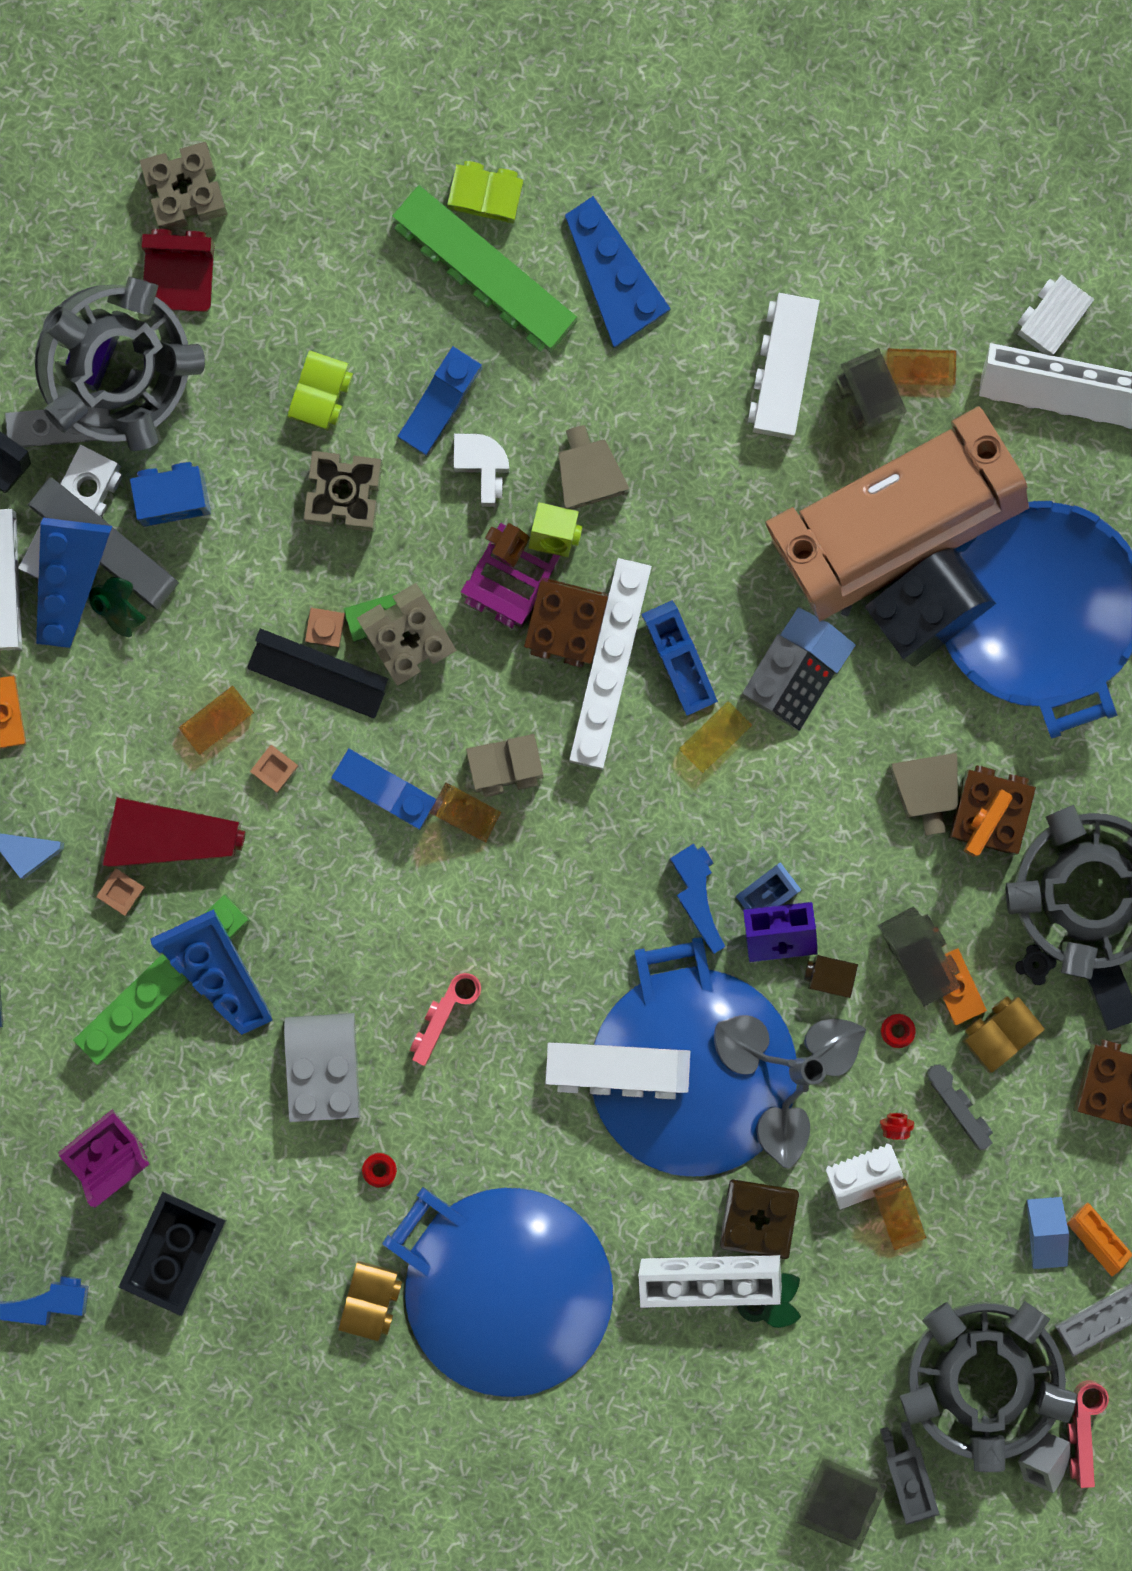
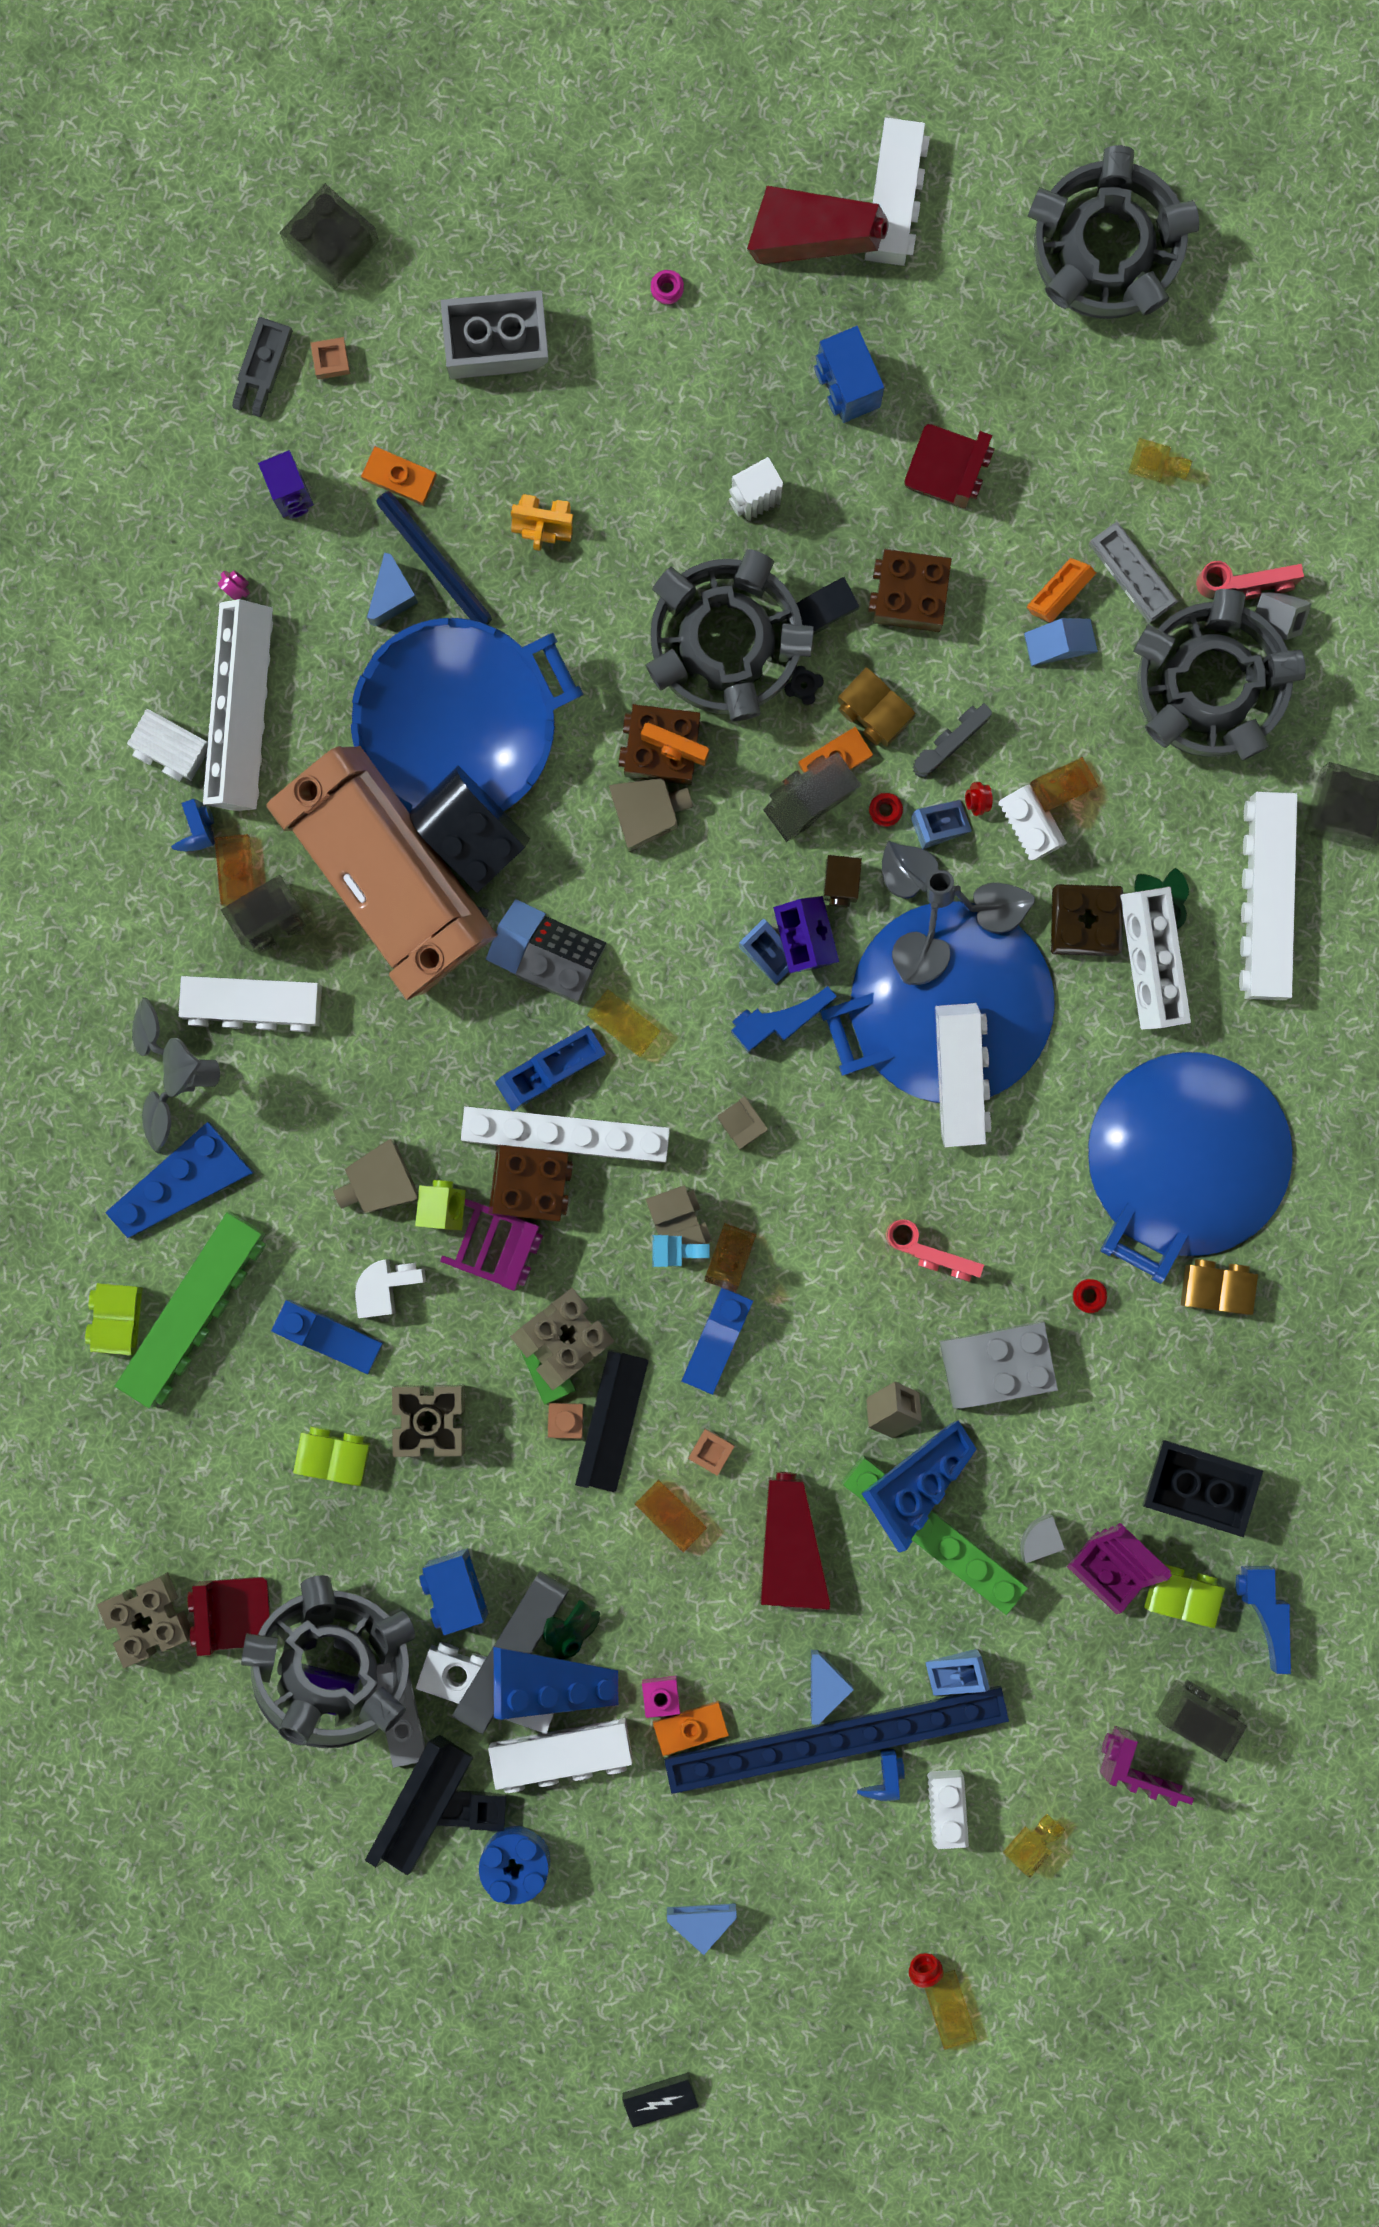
camera: 90 degrees left, 0 degrees up
nougat plate [96,868,146,916] -> none
reddish brown tile [485,523,530,568] -> none
dark grey hinge [880,1421,940,1525] -> none
none -> dark grey plant [132,997,220,1153]
none -> blue plate [171,799,215,851]
none -> dark pink plate [642,1676,680,1718]
none -> medium azure piece [652,1235,710,1267]
none -> dark tan panel [718,1096,768,1150]
none -> dark tan panel [866,1382,922,1438]
none -> medium blue slope [911,800,972,849]
none -> medium blue slope [925,1649,990,1696]
none -> light grey brick [1020,1514,1065,1563]
none -> lime brick [1144,1564,1225,1628]
none -> white brick [1239,792,1297,1000]

